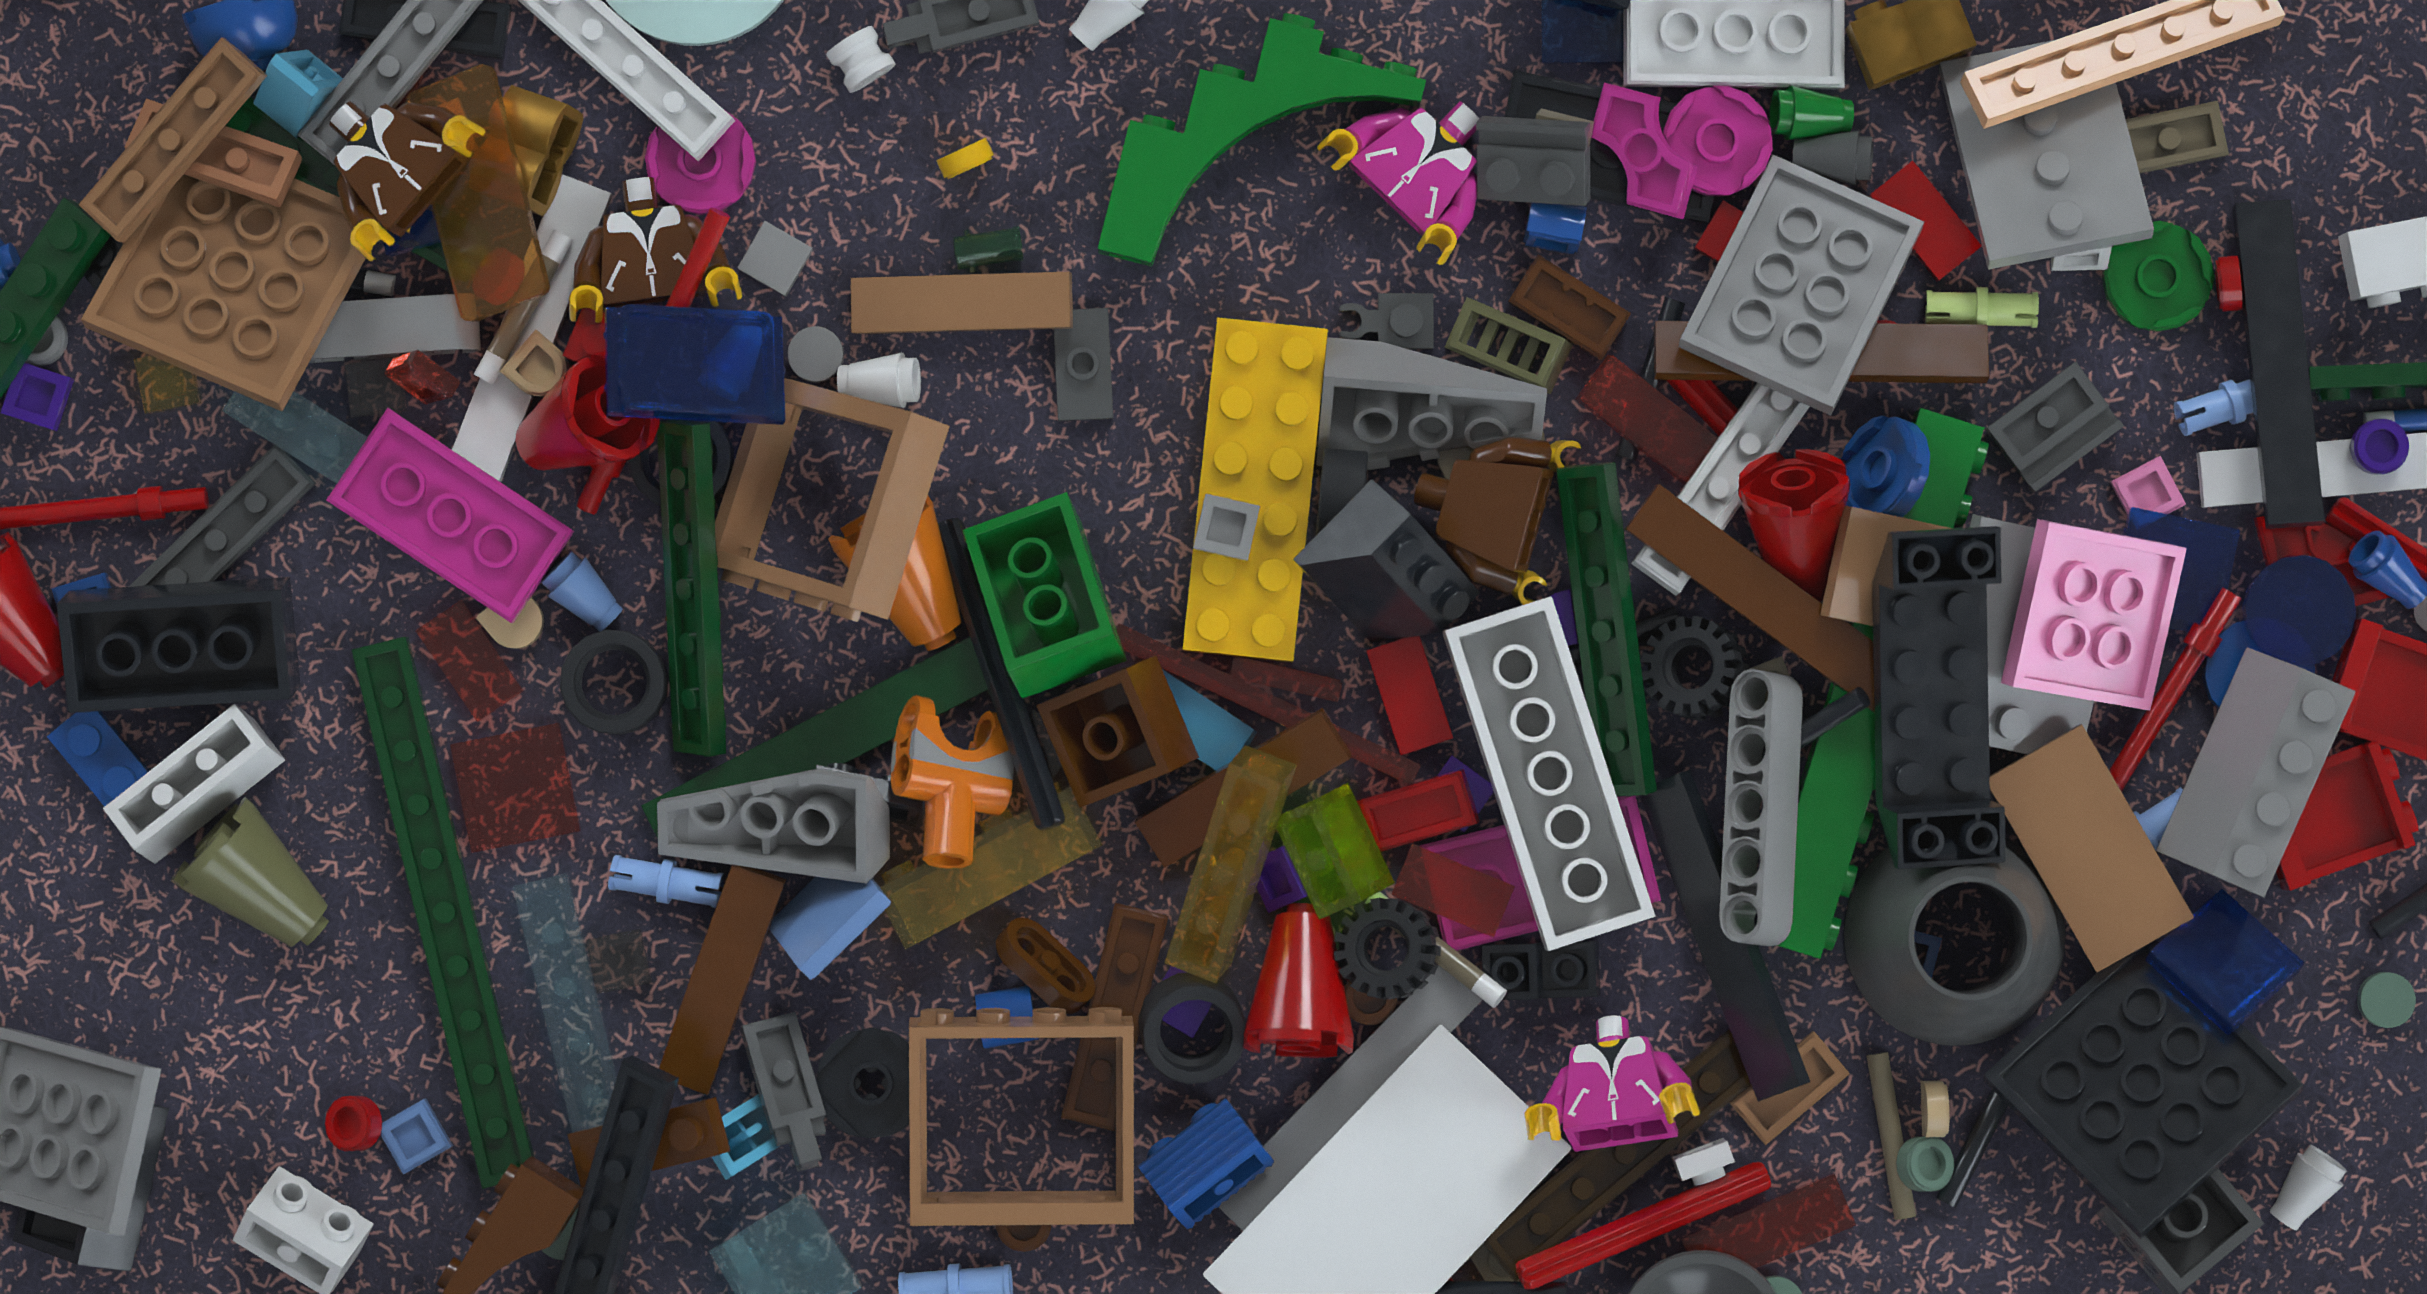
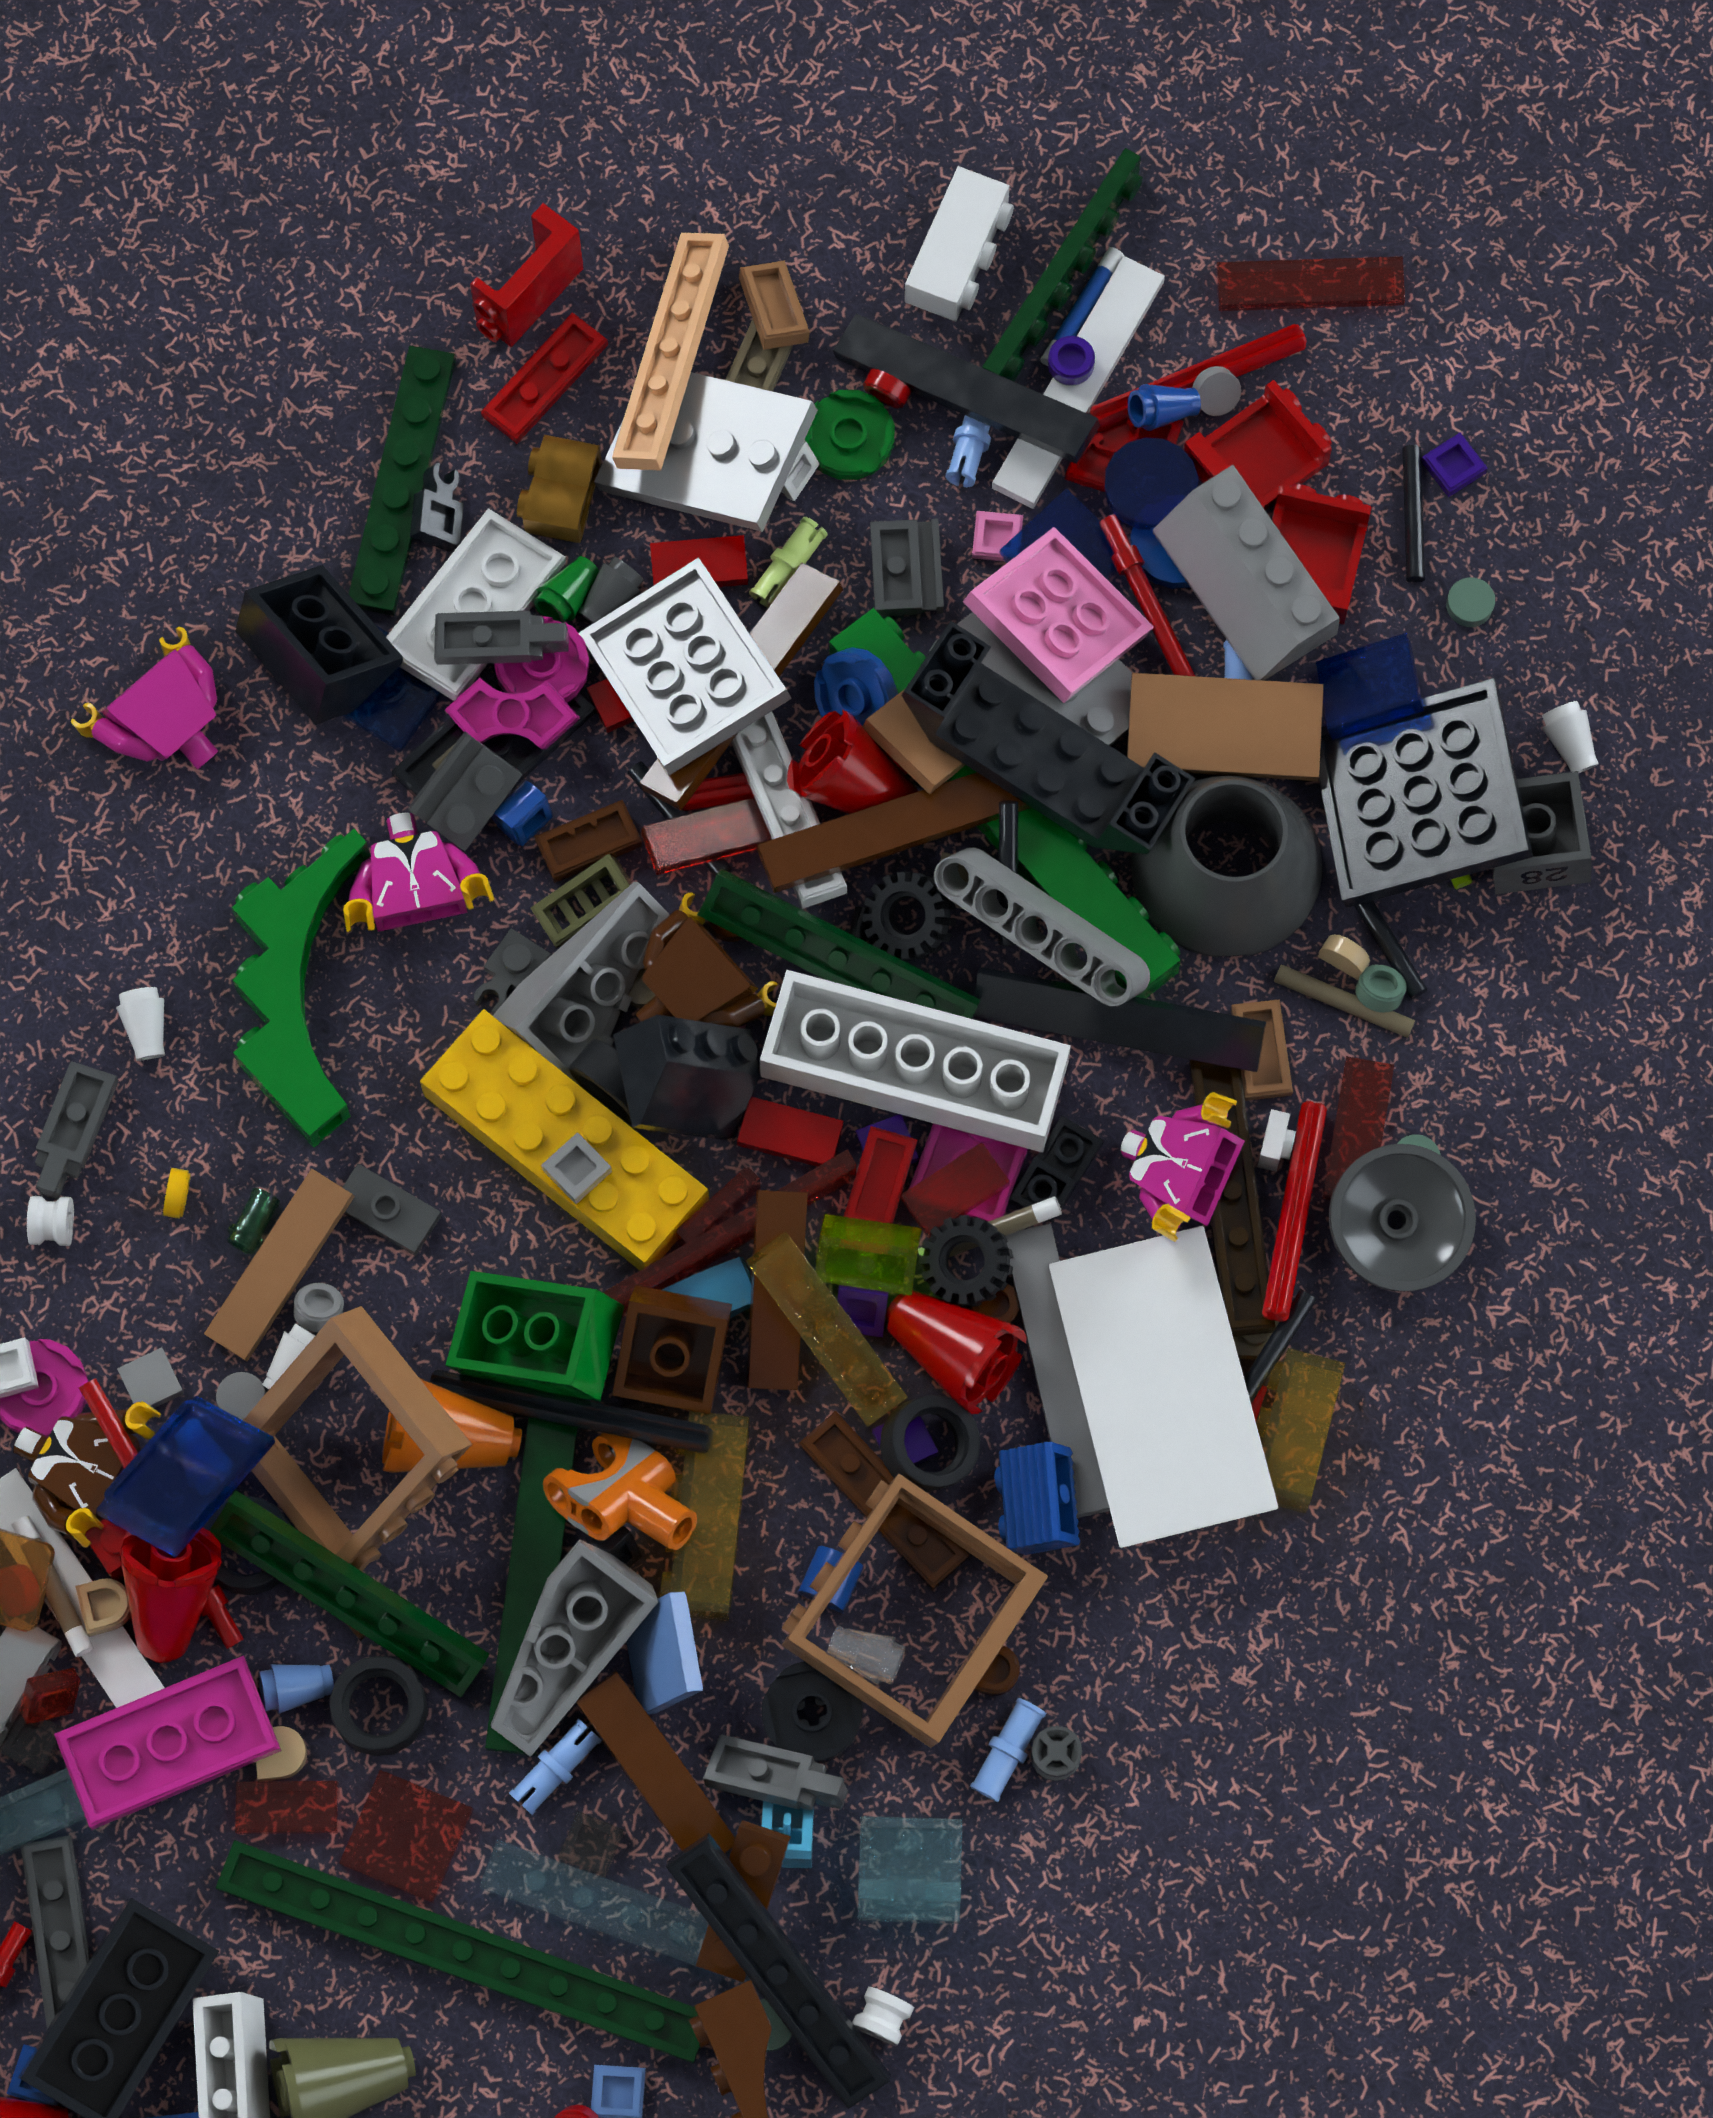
camera: 60 degrees left, 15 degrees down
reddish brown plate [996,918,1095,1014] -> none
none -> light grey tile [293,1283,344,1332]
none -> dark grey hinge [434,611,569,665]
none -> medium nougat tile [739,260,810,350]
none -> clear cone [827,1626,906,1685]

